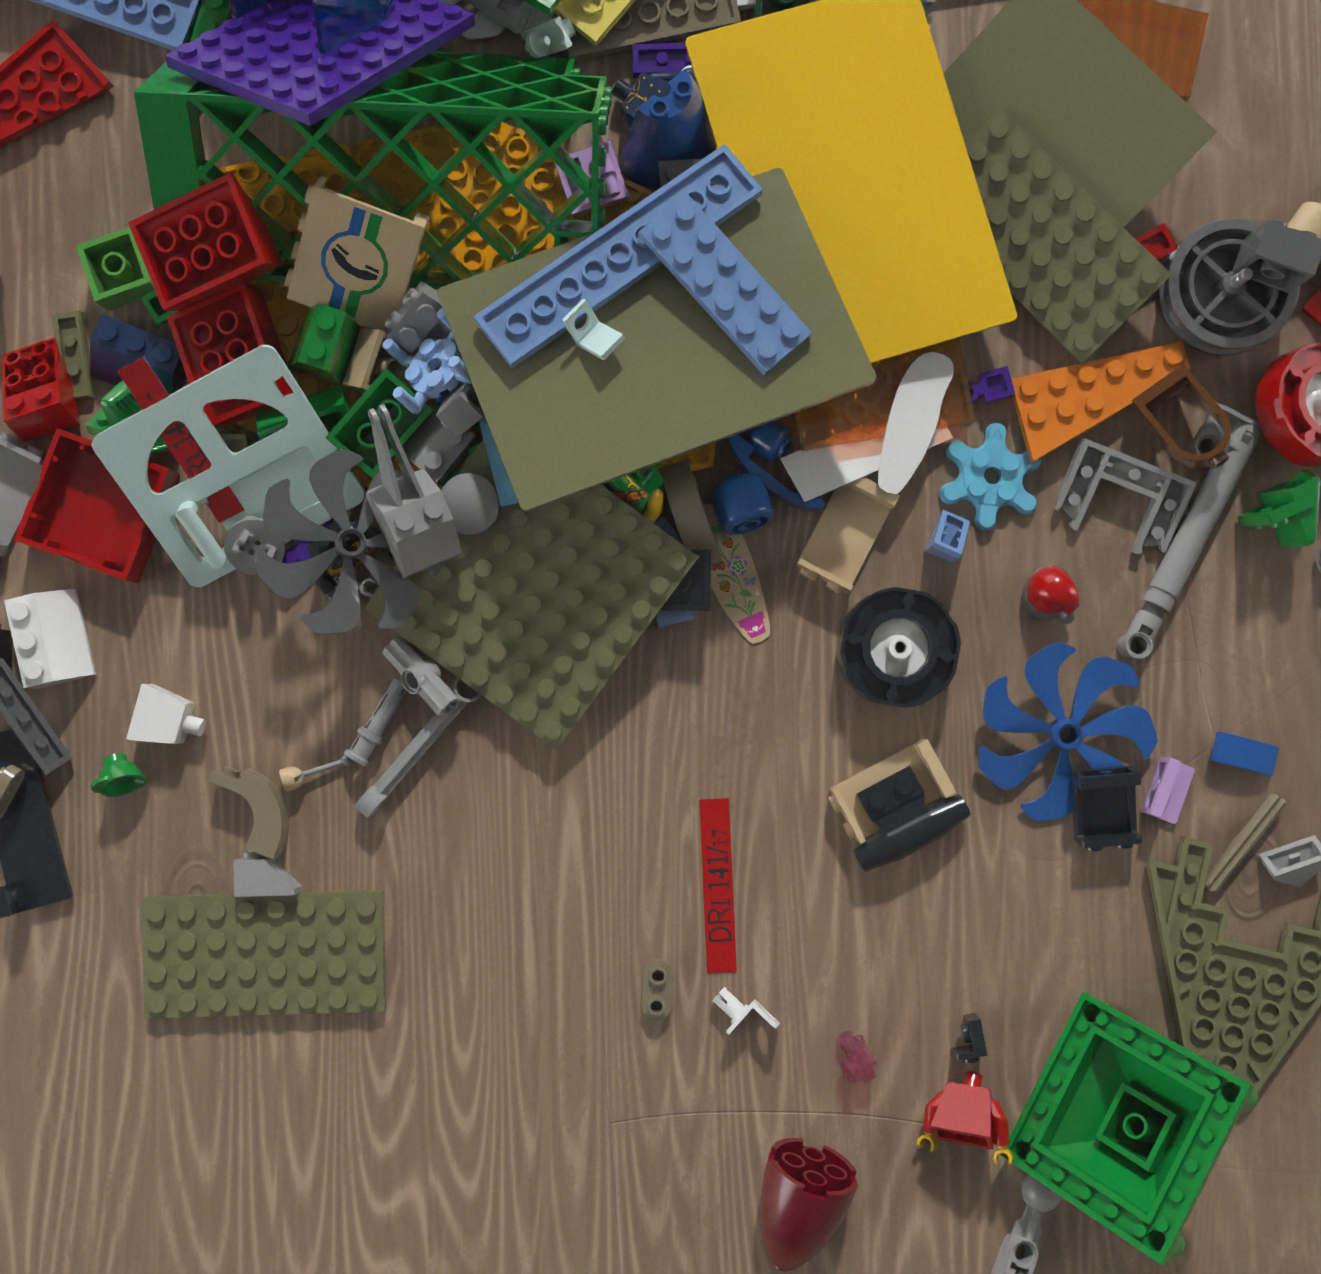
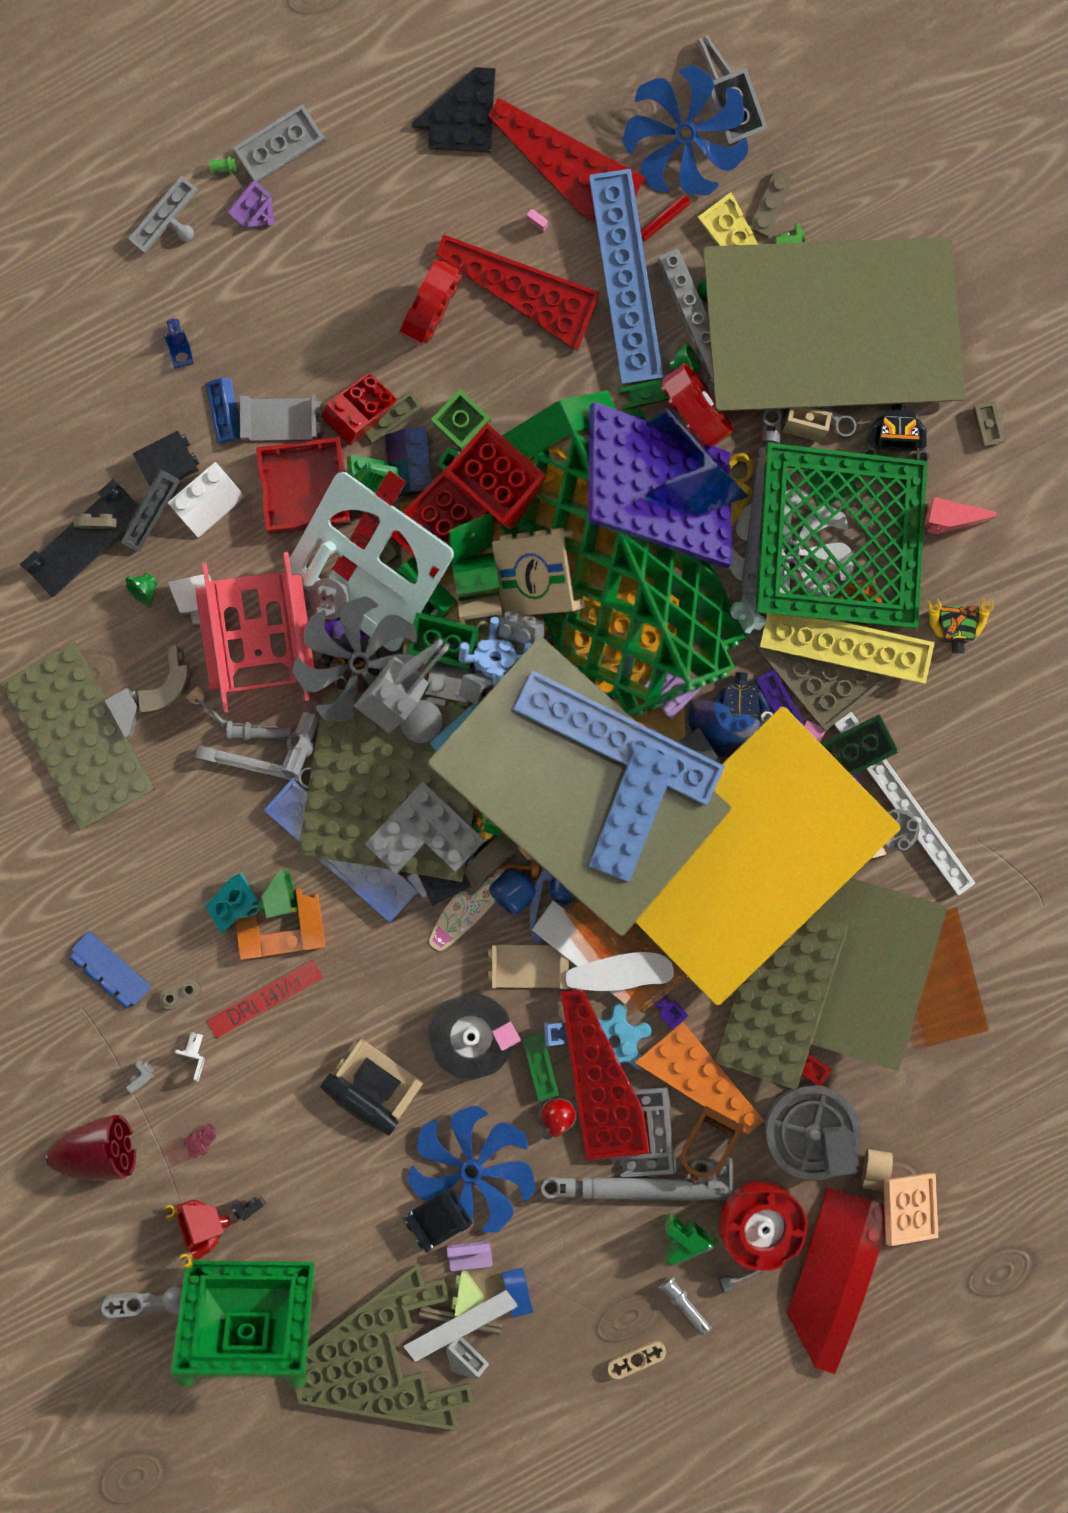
camera: 65 degrees right, 0 degrees up
light aqua bracket [562,299,625,360] -> none
none -> blue windscreen [69,931,152,1009]
none -> light grey bracket [126,1060,155,1094]
none -> coral piece [195,552,314,712]
none -> teal piece [205,872,260,933]
none -> orange wedge [236,888,326,960]
none -> green slope [260,870,298,918]
none -> blue plate [264,779,418,922]
none -> light grey plate [365,781,485,874]
none -> white sticker [404,1290,518,1362]
none -> green piece [449,513,493,564]
none -> yellowish green slope [452,1270,484,1317]
none -> orange wheel [489,859,539,880]
none -> bright pink tile [492,1021,521,1051]
none -> green plate [522,1033,559,1101]
none -> red wing [561,989,650,1160]

